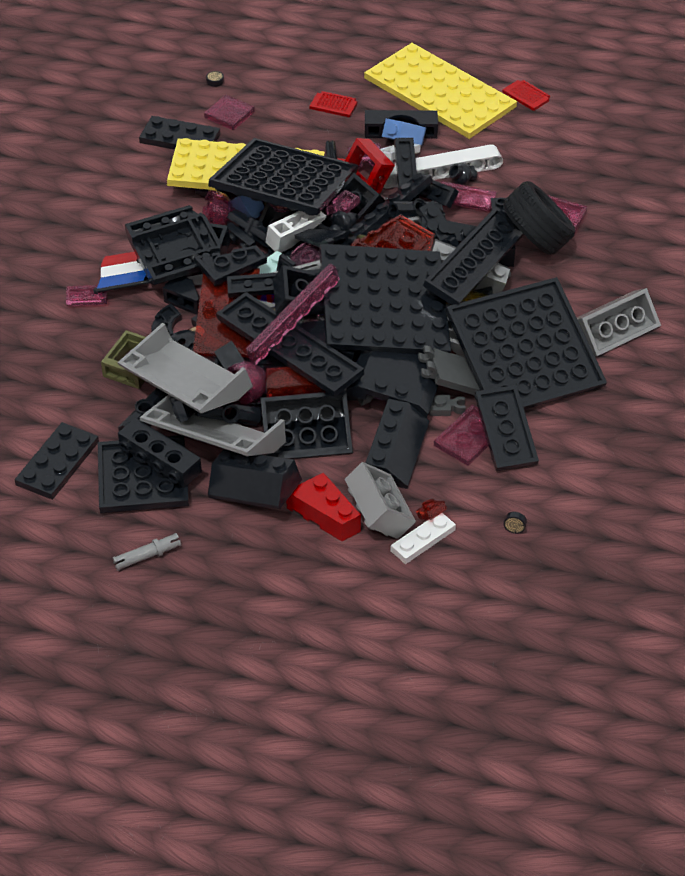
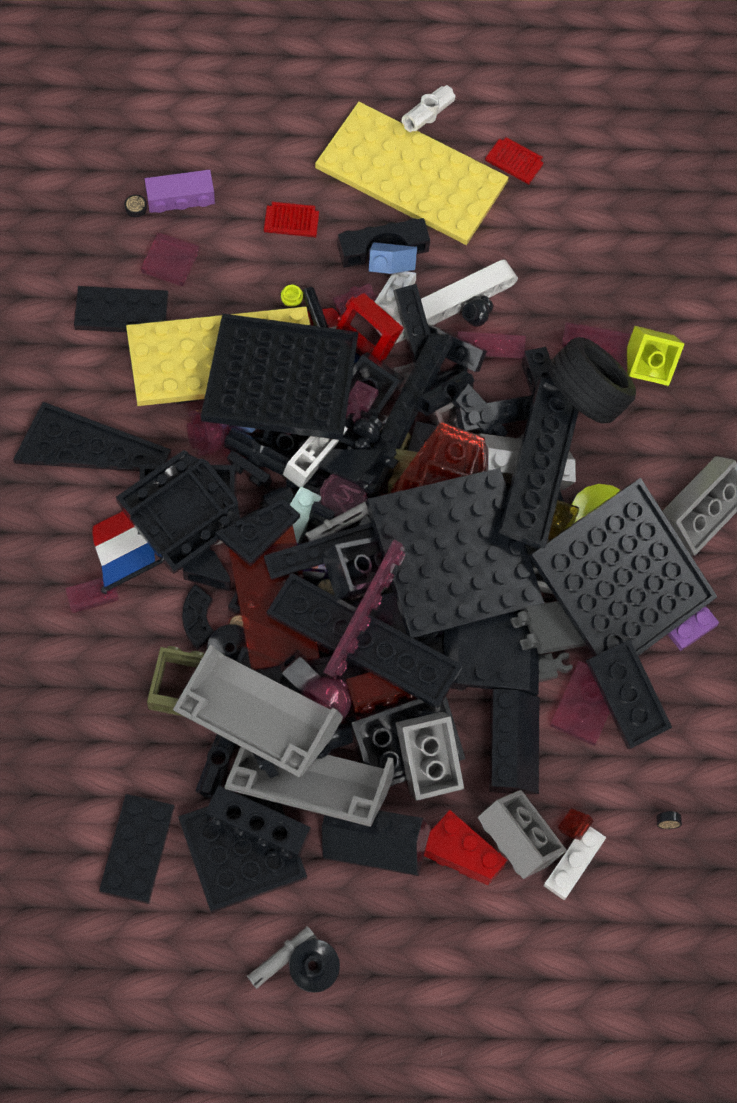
camera: 20 degrees left, 20 degrees up
none -> black wing [13,402,171,471]
none -> medium lavender brick [145,170,215,213]
none -> neon yellow plate [281,285,303,307]
none -> black dish [289,939,340,993]
none -> light grey brick [396,712,464,801]
none -> white piece [401,85,455,133]
none -> neon yellow slope [627,326,684,386]
none -> medium lavender plate [667,606,719,651]

